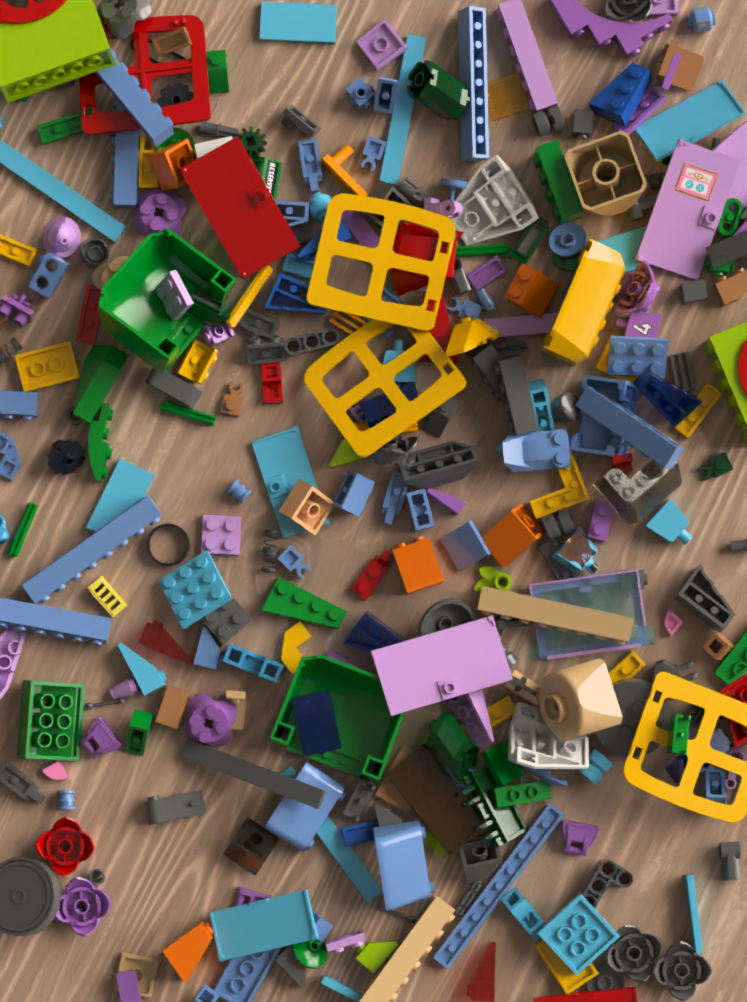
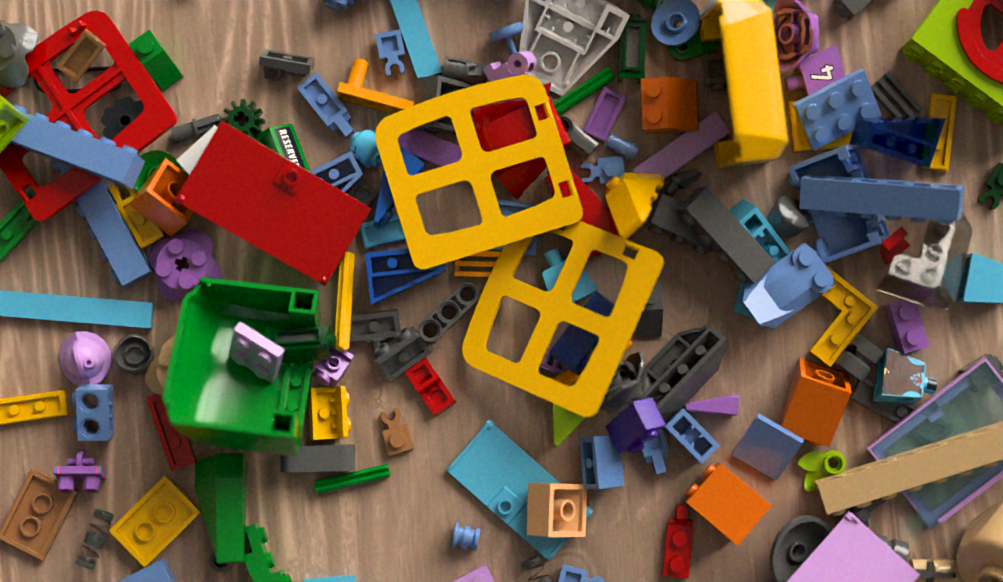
camera: 30 degrees left, 0 degrees up
none -> dark purple brick [605,397,666,454]

